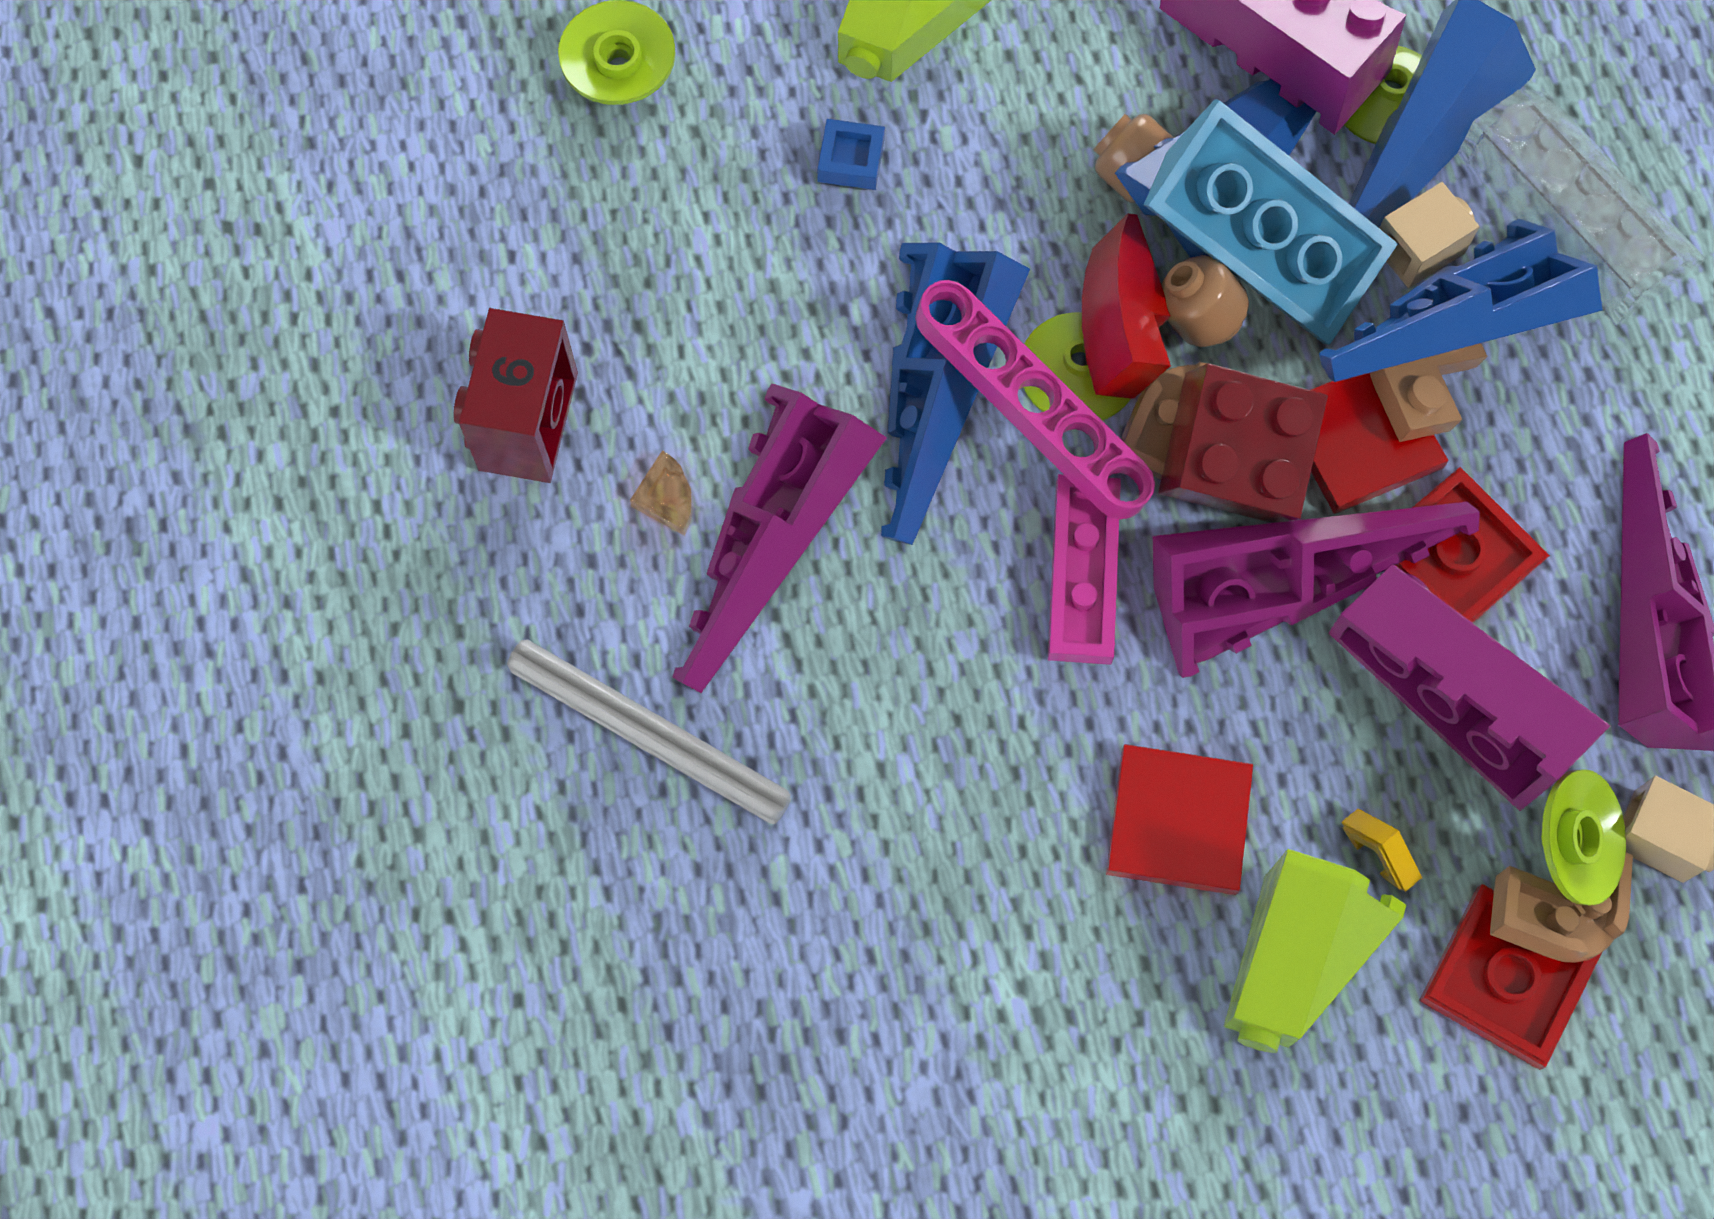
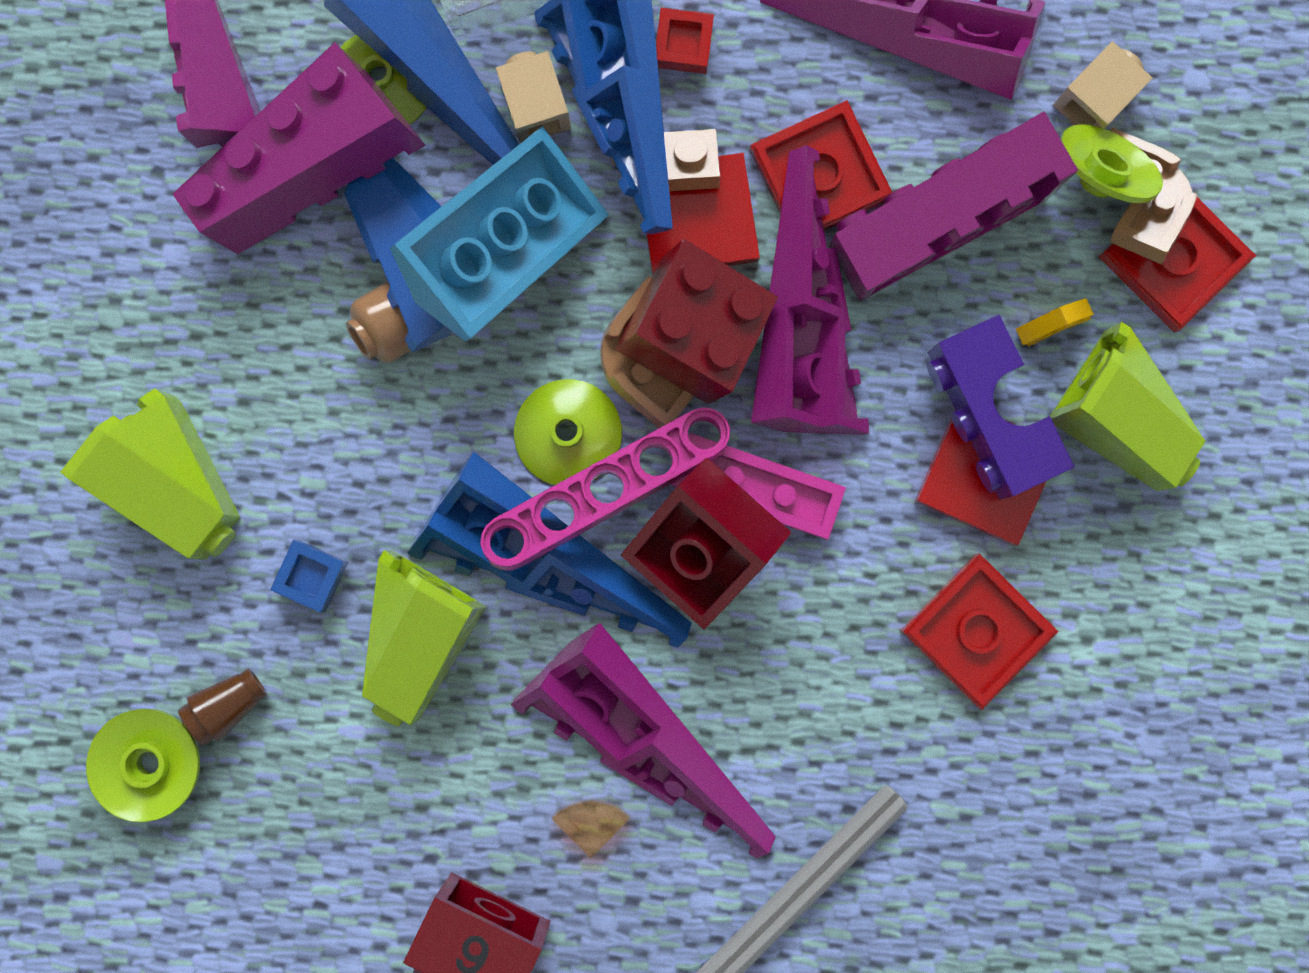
camera: 75 degrees left, 15 degrees up
red slope [1082,213,1171,399] -> none
medium nougat head [1161,255,1249,347] -> none
none -> reddish brown cone [178,668,268,746]
none -> lime slope [362,550,487,726]
none -> dark red brick [621,457,792,630]
none -> red plate [656,7,714,74]
none -> red tile [900,553,1059,710]
none -> dark purple arch [927,314,1075,500]

